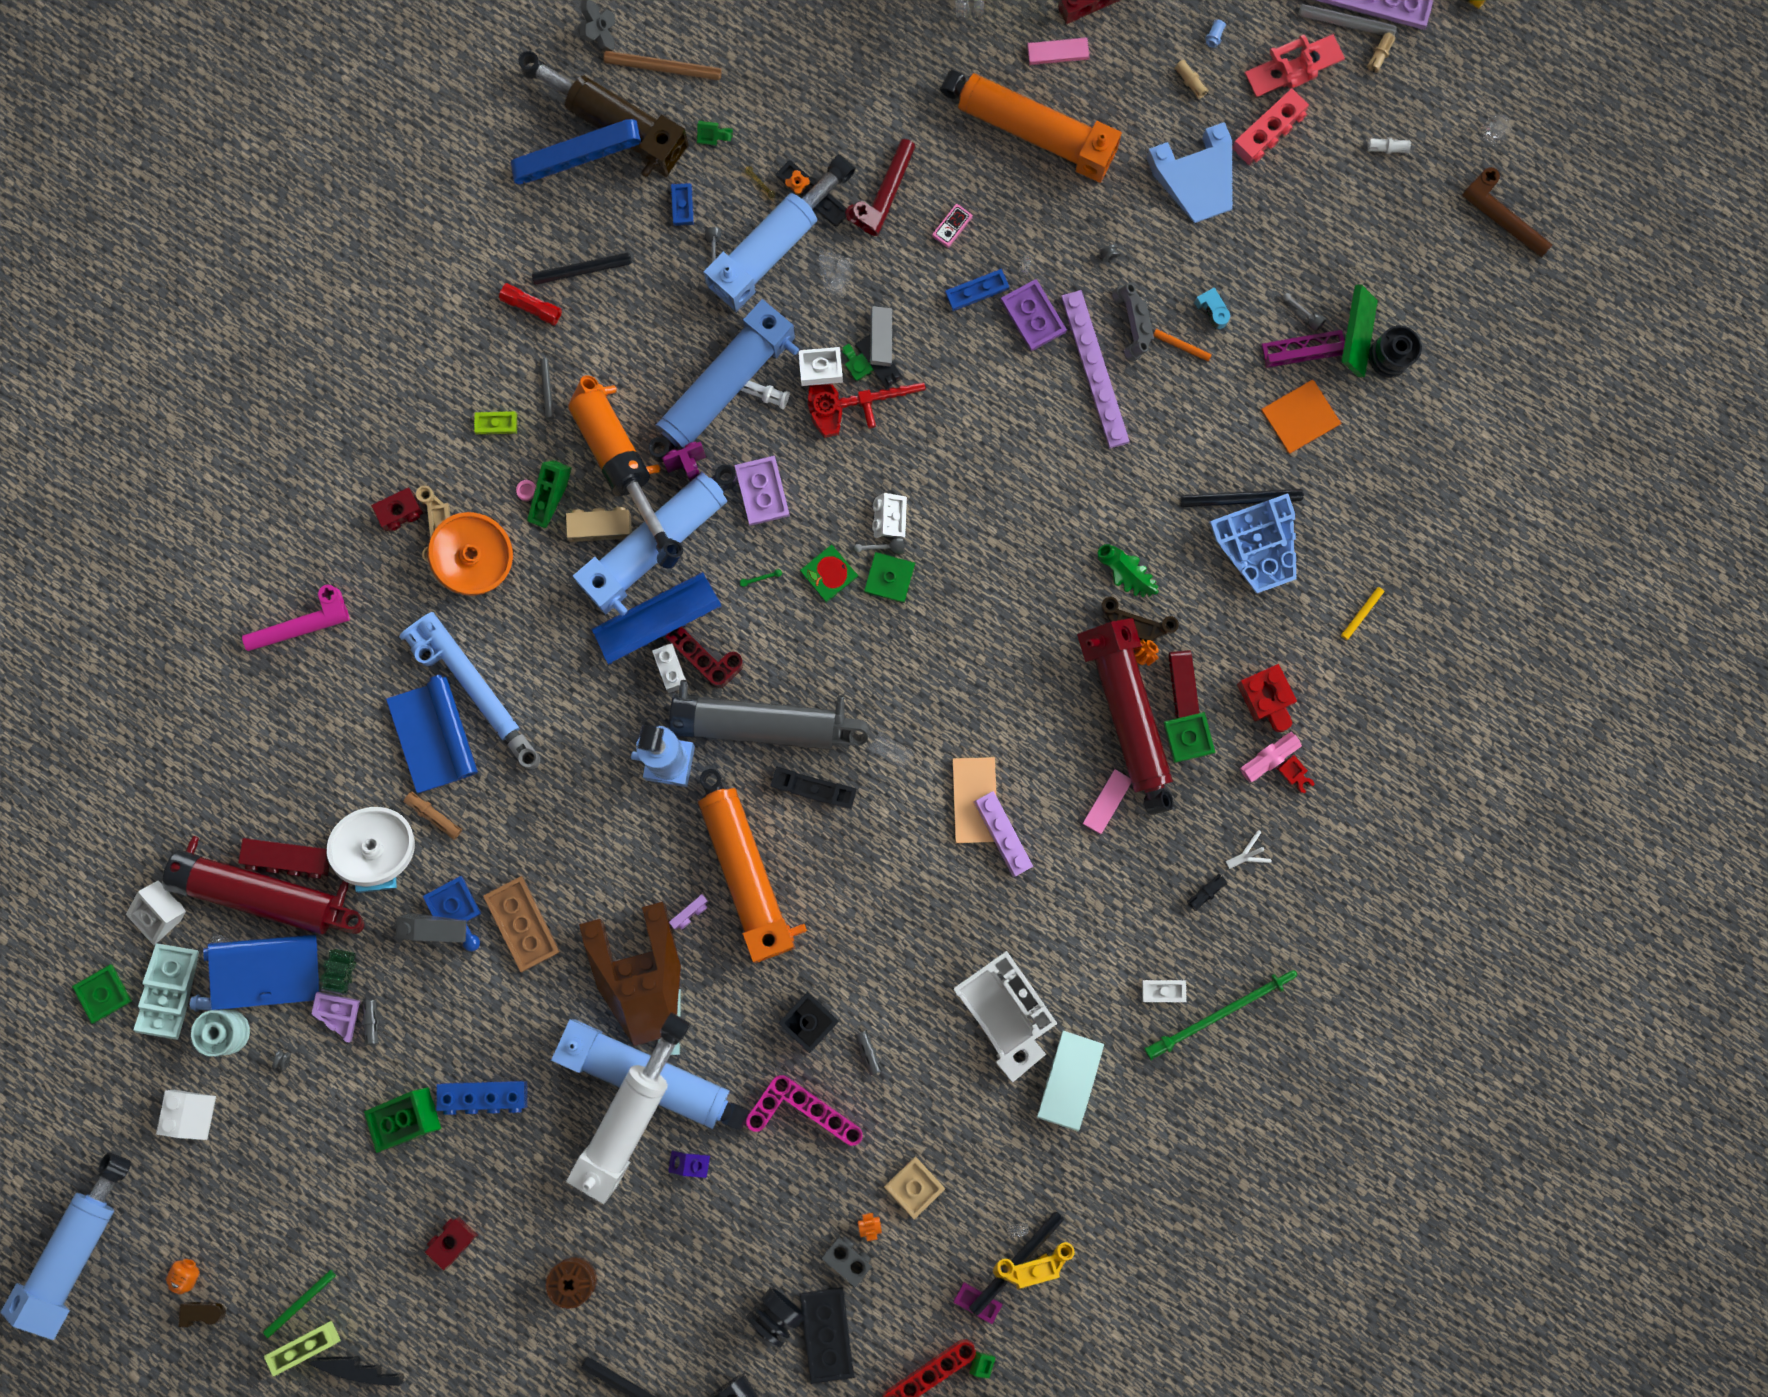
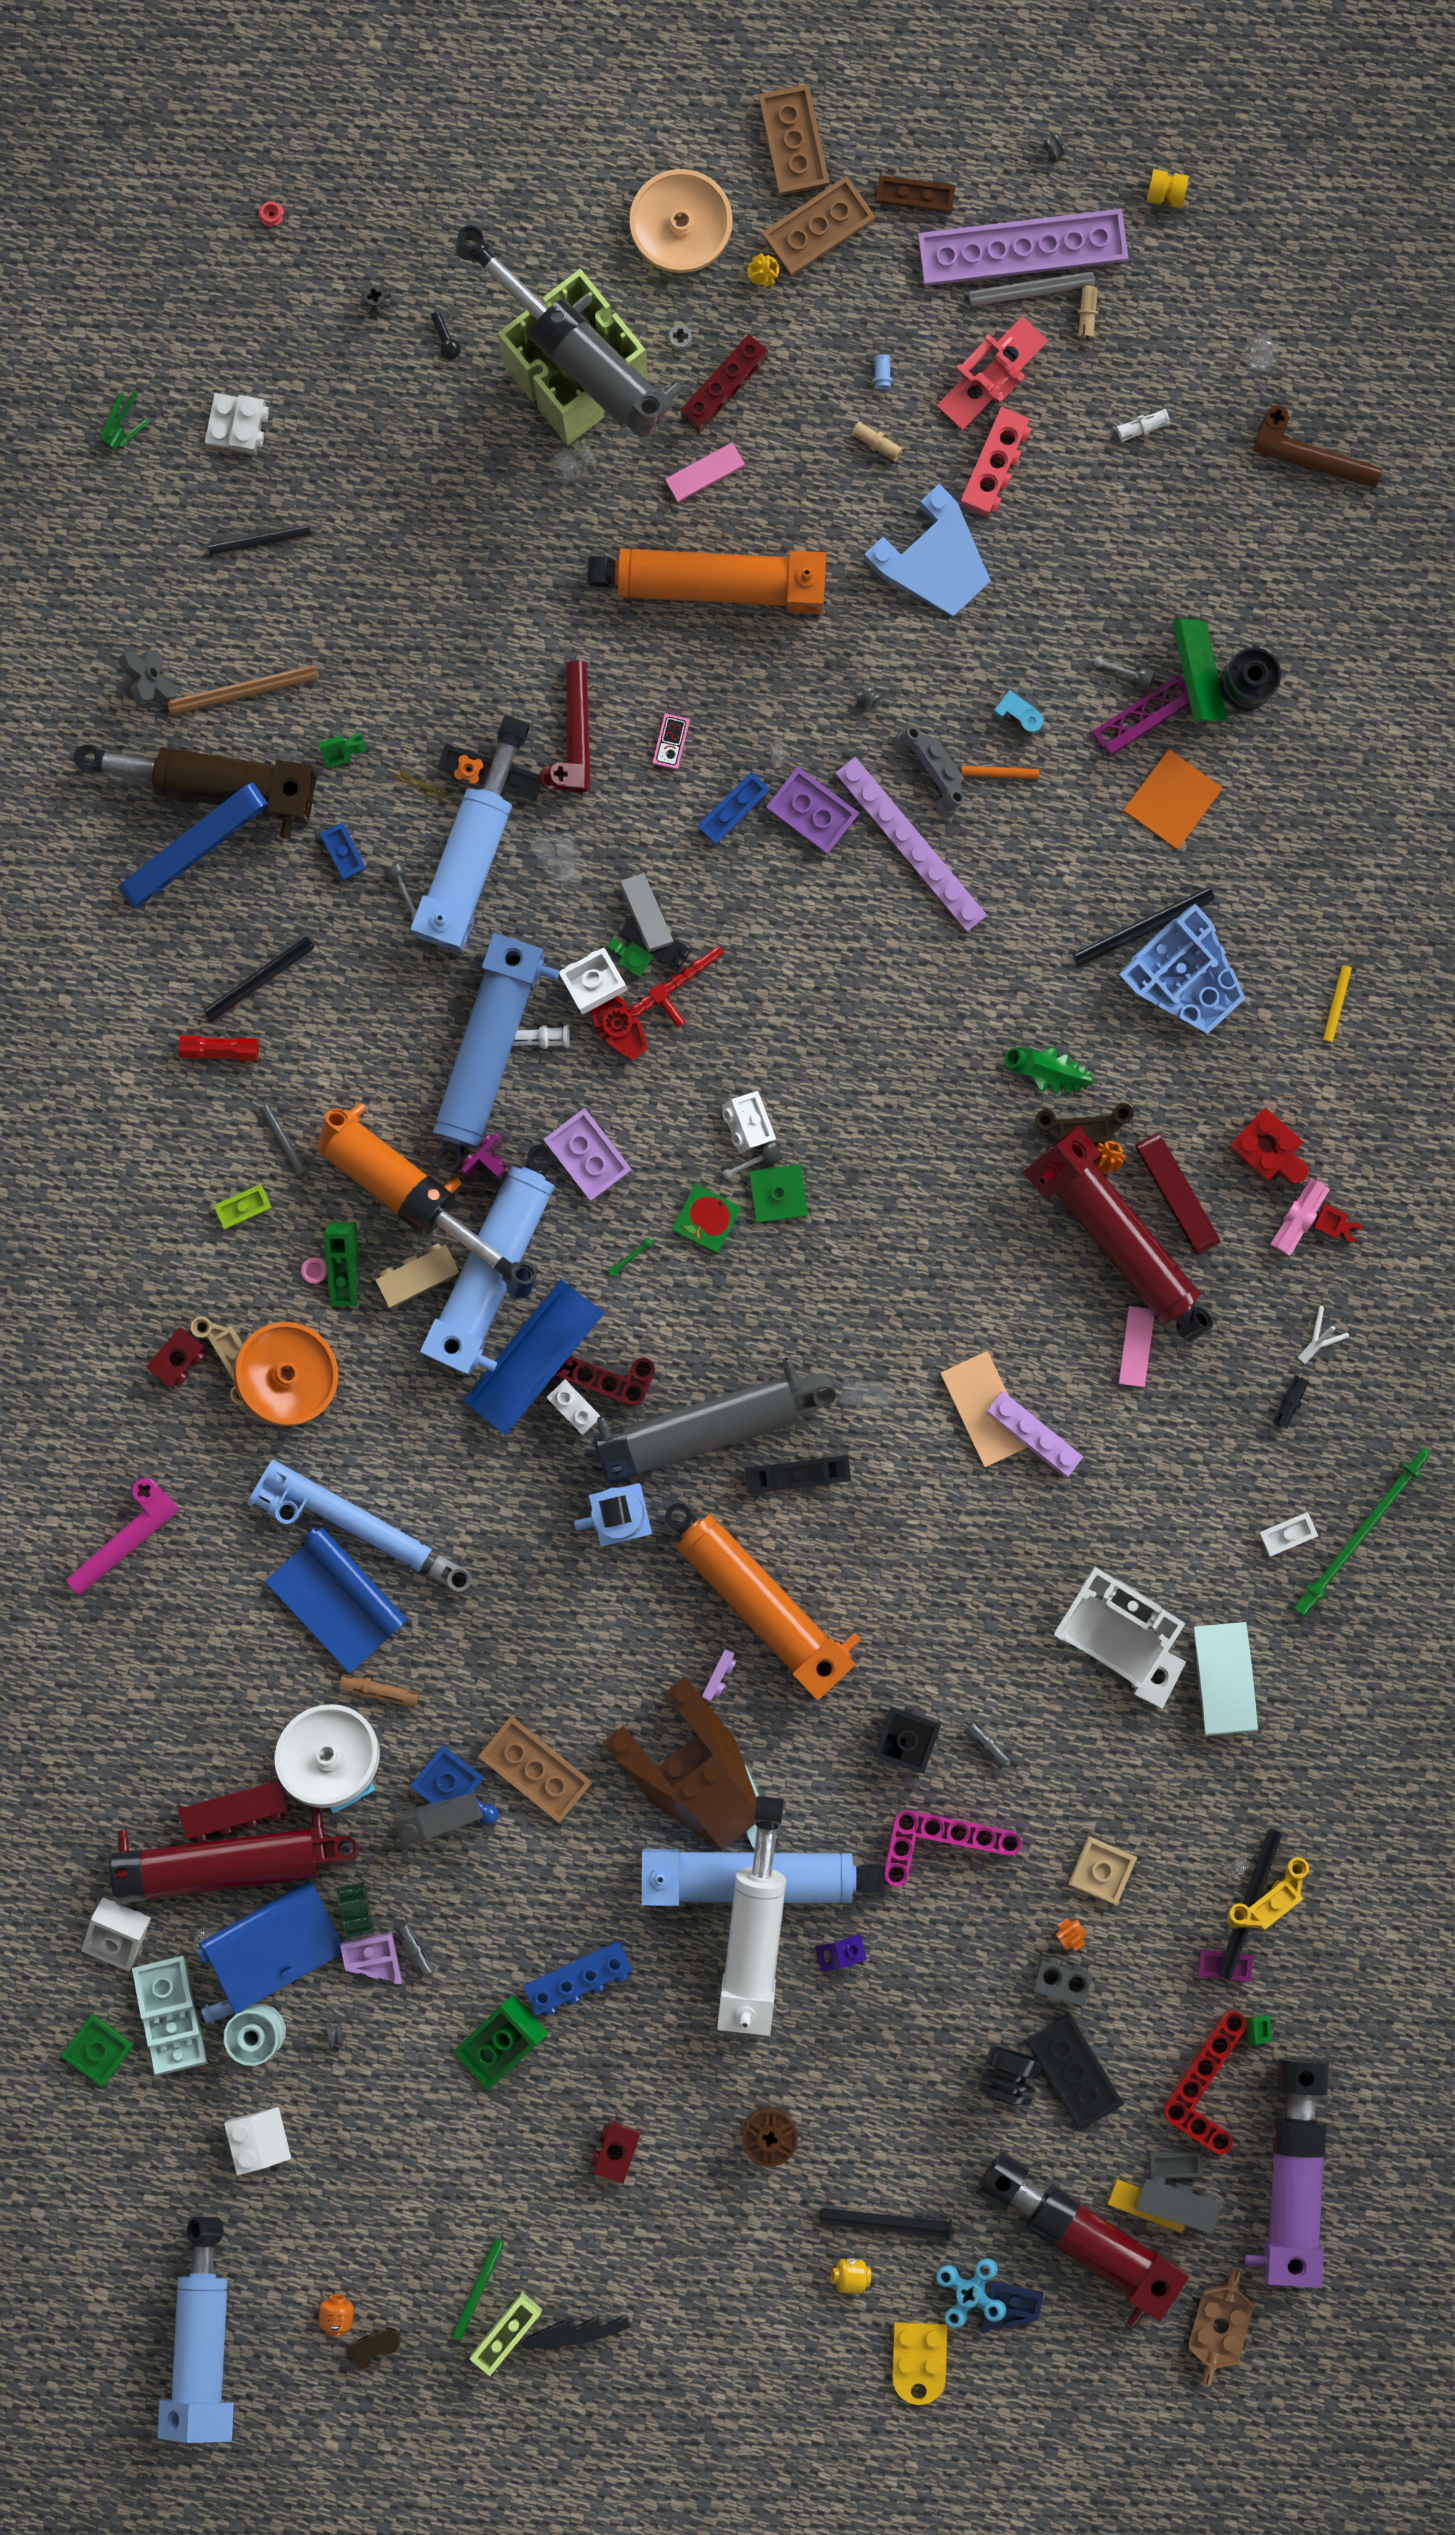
camera: 20 degrees left, 5 degrees up
green tile [1163,712,1216,764] -> none

